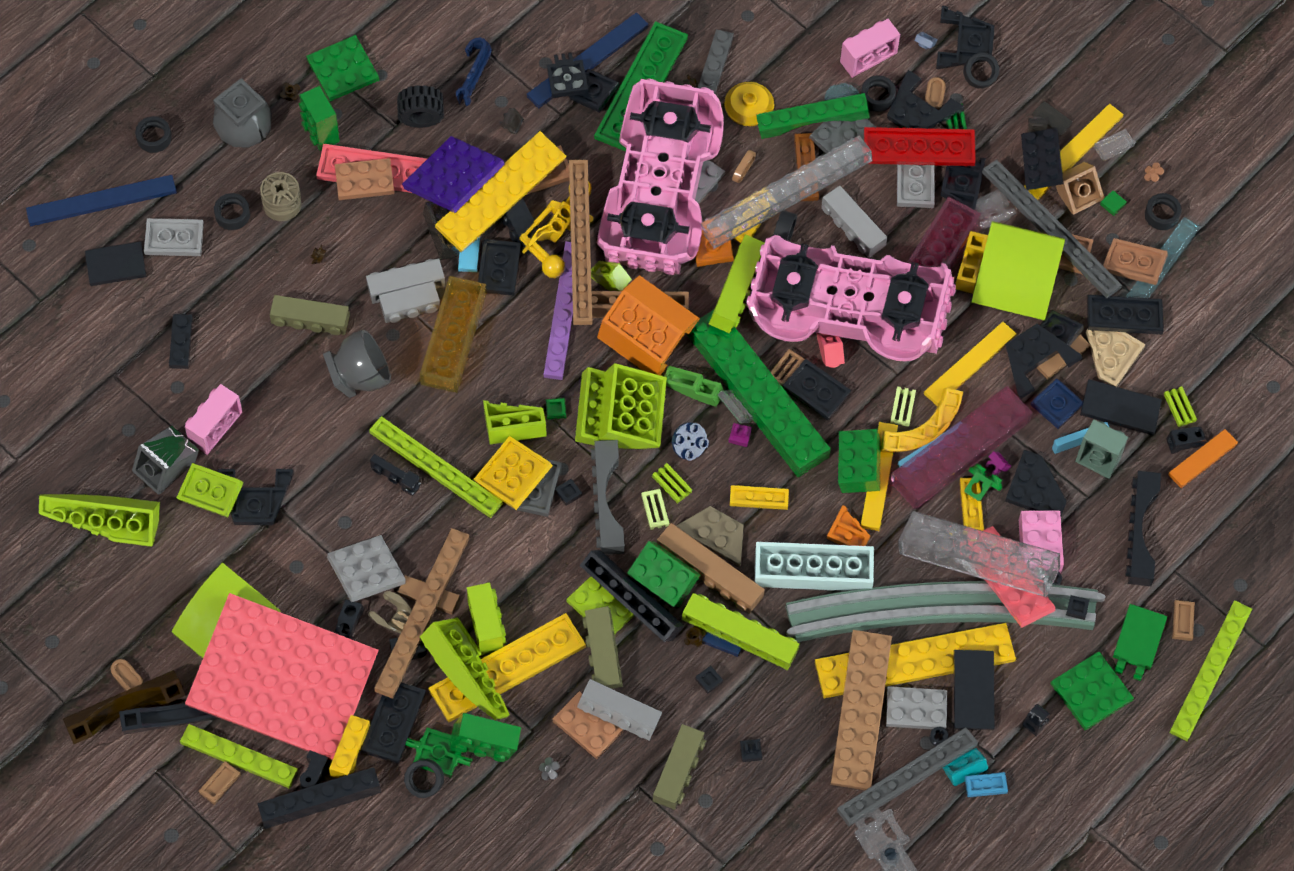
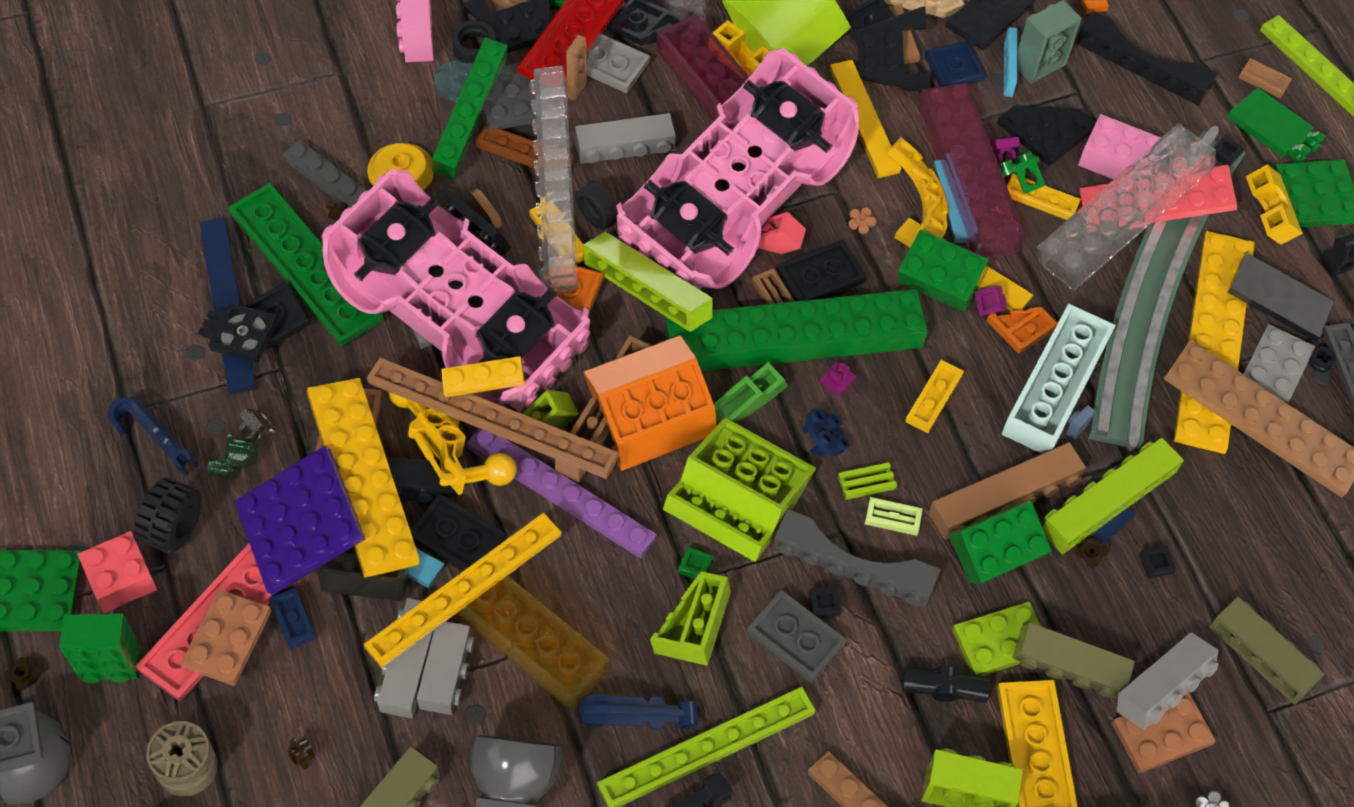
camera: 65 degrees left, 5 degrees down
yellow plate [473,436,553,510] -> none
black brick [580,550,684,642] -> none
dark tan wing [676,506,744,567] -> none
clear tile [718,390,753,423] -> none
black tile [740,739,762,762] -> none
yellowish green tile [890,386,916,427] -> none
none -> coral brick [78,531,157,613]
none -> clear green piece [207,433,258,477]
none -> dark blue plate [270,588,316,650]
none -> yellow tile [364,512,561,668]
none -> black plate [438,187,512,254]
none -> yellow plate [441,356,525,397]
none -> medium nougat tile [566,35,586,100]
none -> dark blue piece [578,695,697,731]
none -> nougat plant [848,207,876,234]
none -> black piece [902,666,990,703]
none -> magenta tile [975,285,1007,317]
none -> sand blue plate [1066,405,1096,440]
none -> yellow arch [1246,164,1303,245]

